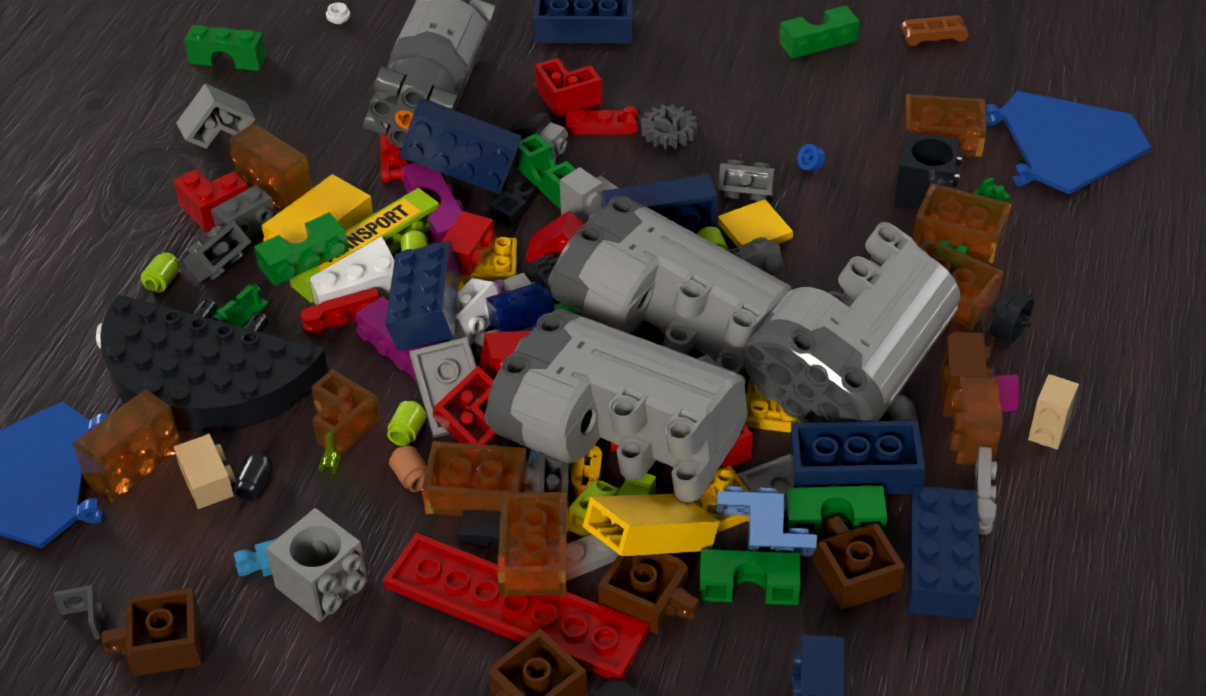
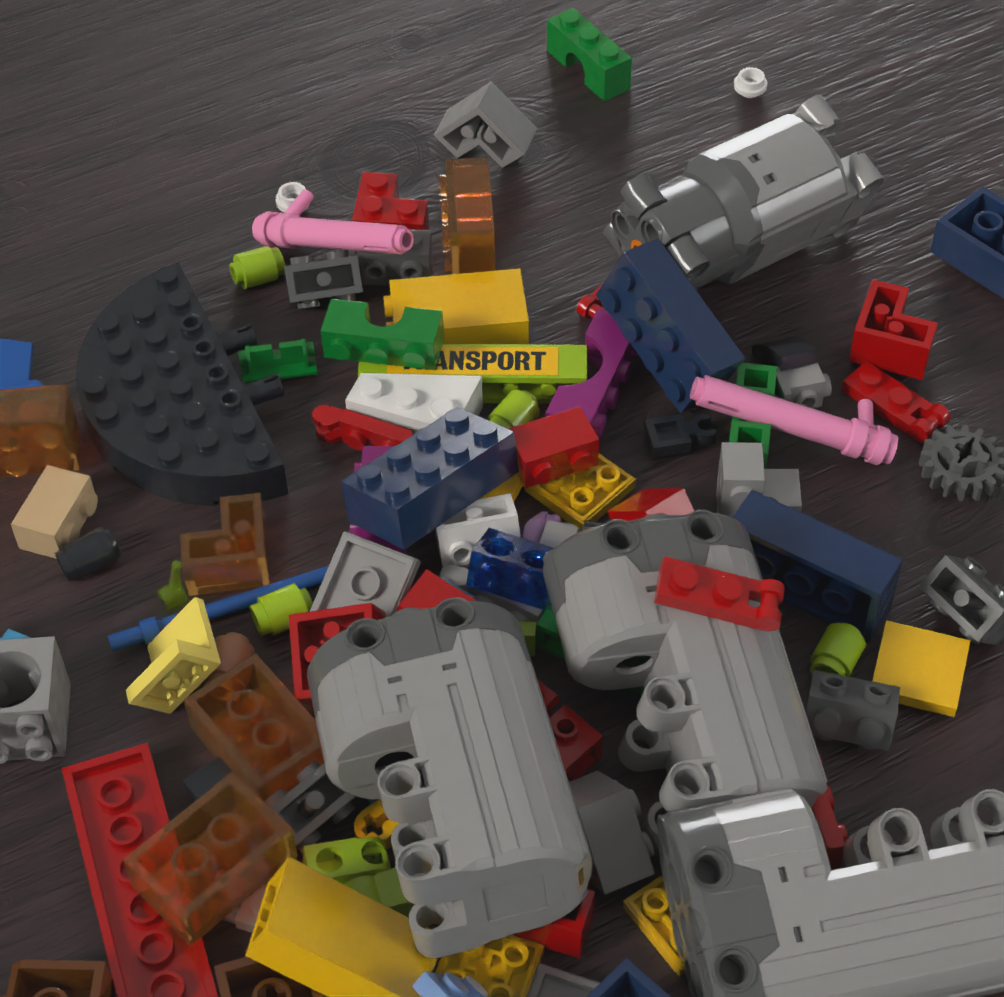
camera: 45 degrees right, 5 degrees up
none -> blue bar [107,565,329,651]
none -> light yellow bracket [126,597,221,714]
none -> bright pink cylinder [252,189,414,255]
none -> white plate [276,182,310,213]
none -> red plate [654,556,785,632]
none -> bright pink cylinder [690,375,898,465]

